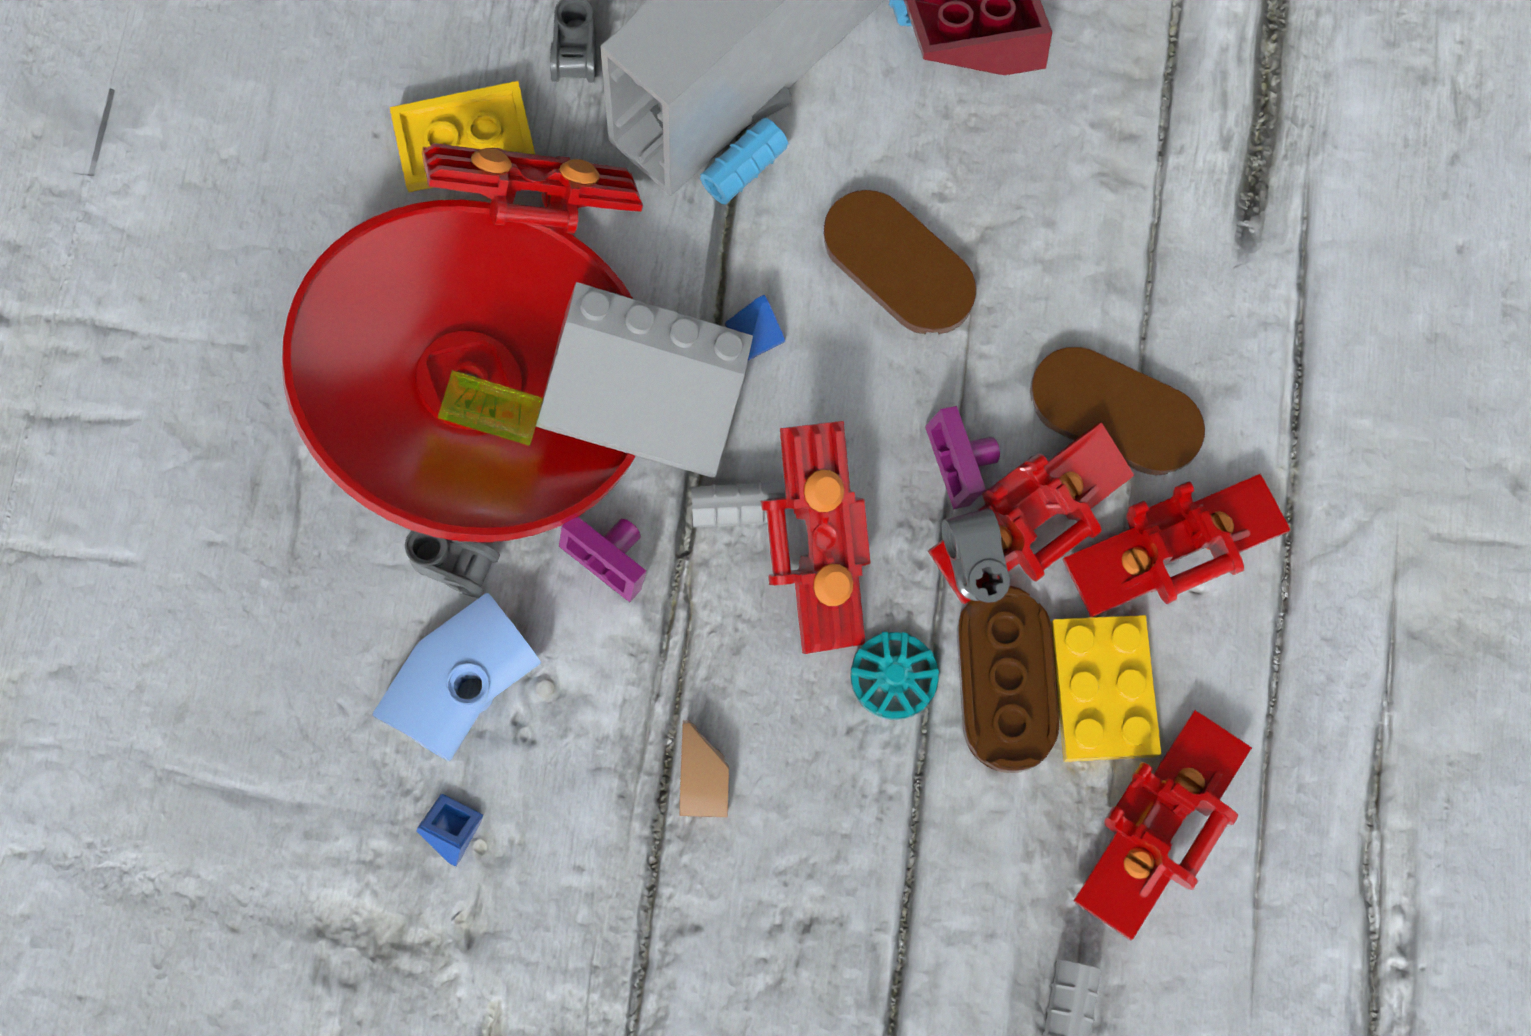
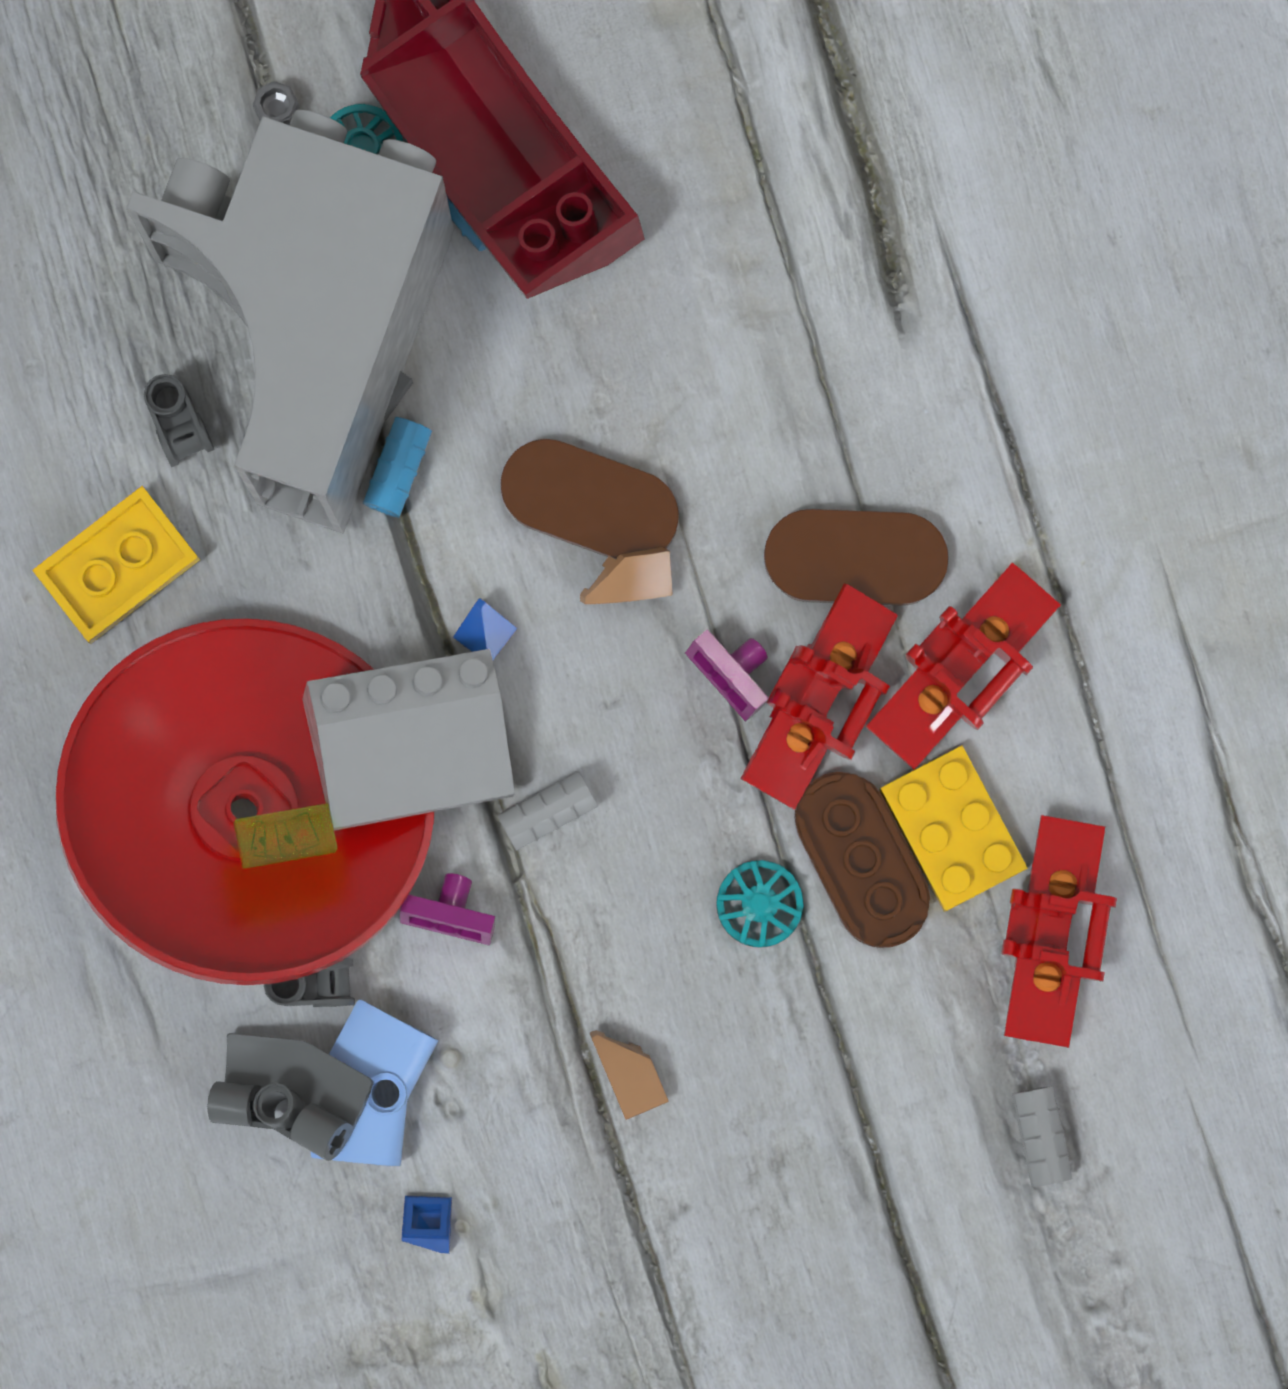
camera: 20 degrees left, 10 degrees up
red piece [422,143,643,234] -> none
red piece [760,421,871,654] -> none
dark grey piece [941,508,1010,602] -> none
none -> dark grey panel [207,1033,374,1161]
none -> medium nougat slope [580,547,673,604]

